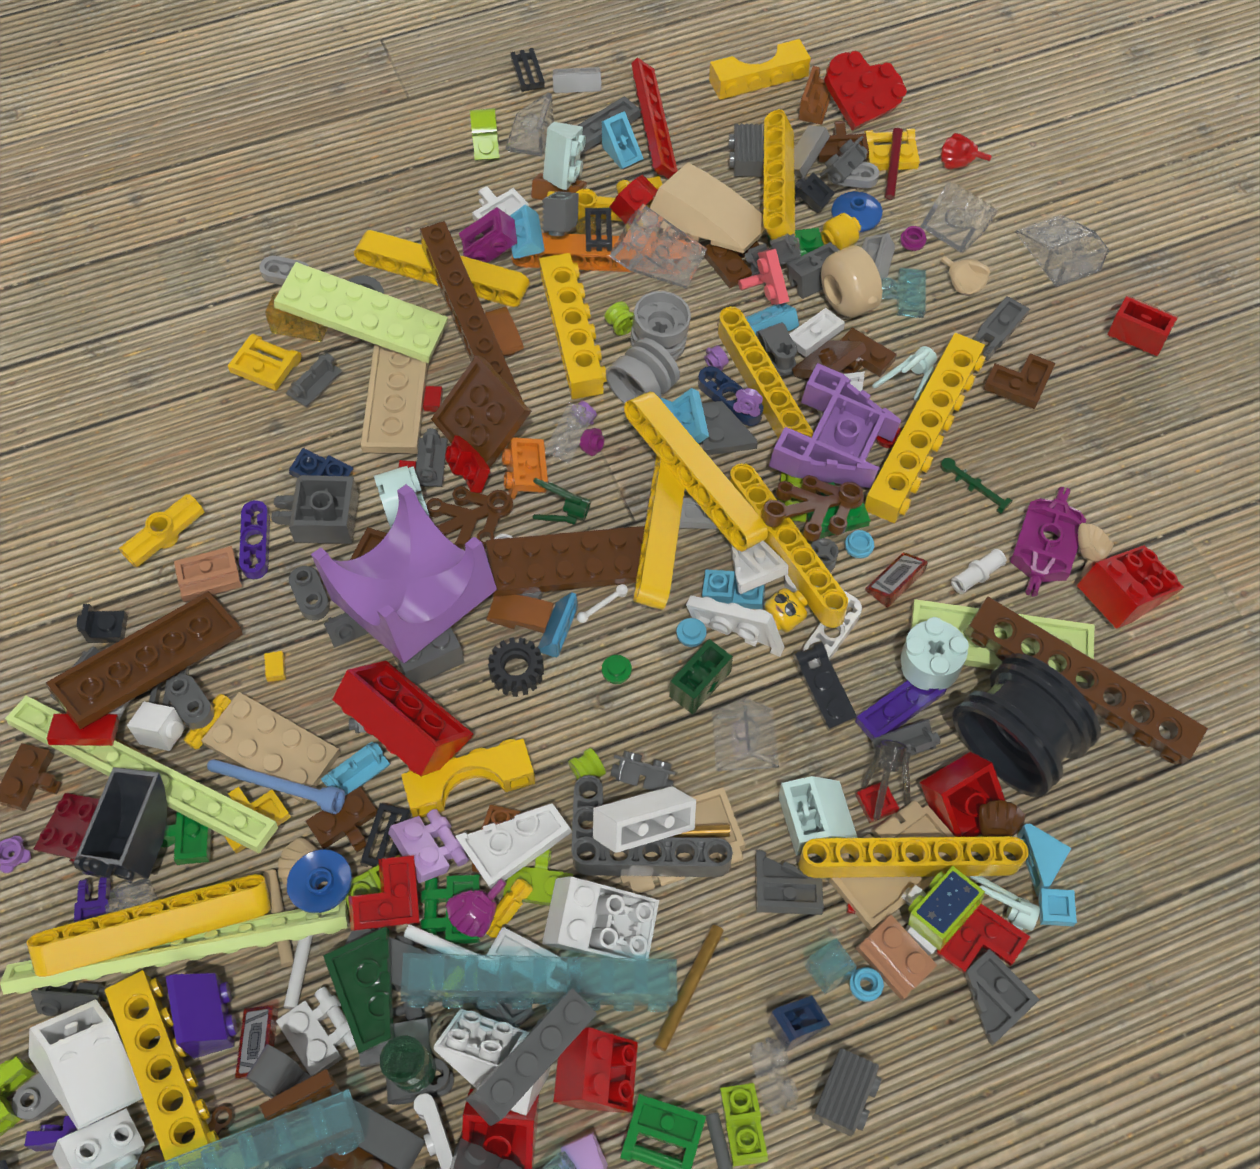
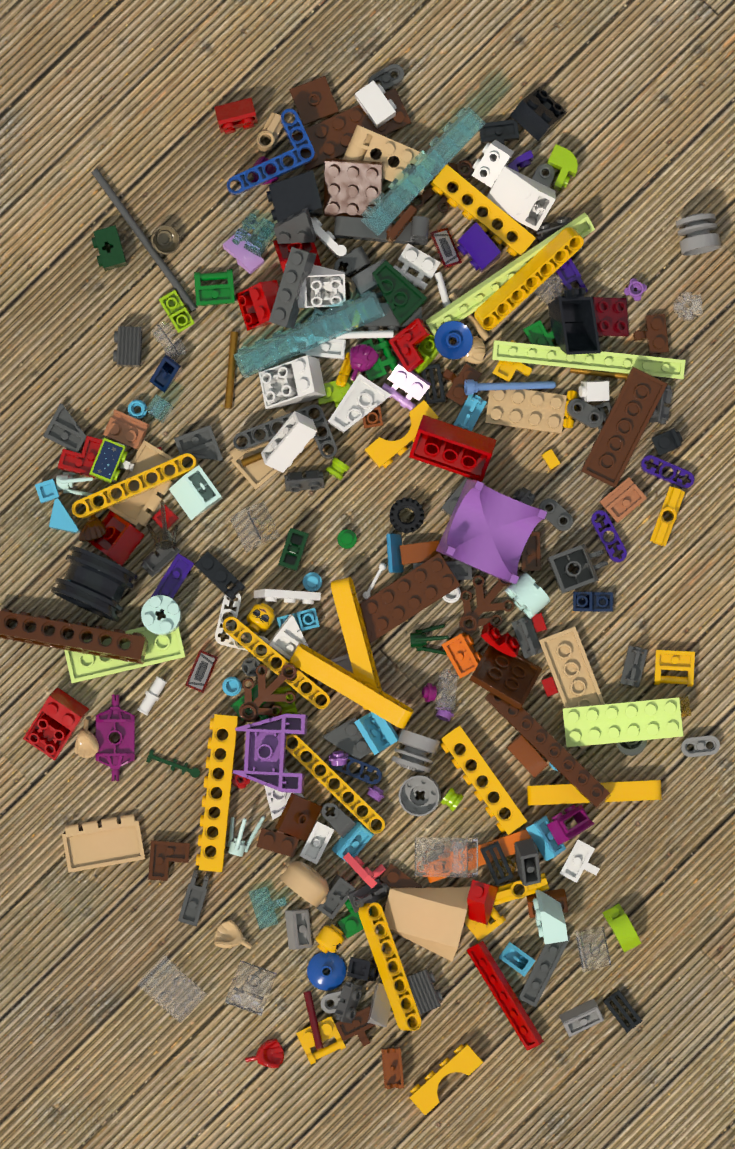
camera: 160 degrees right, 25 degrees up
red tile [46,714,119,746] -> none
clear green wheel [380,1035,436,1093] -> none
red plate [824,51,907,131] -> none
magenta plate [900,226,927,251] -> none
red slope [1107,295,1179,357] -> none
none -> tan hinge [62,814,146,873]
none -> dark purple beam [641,455,694,489]

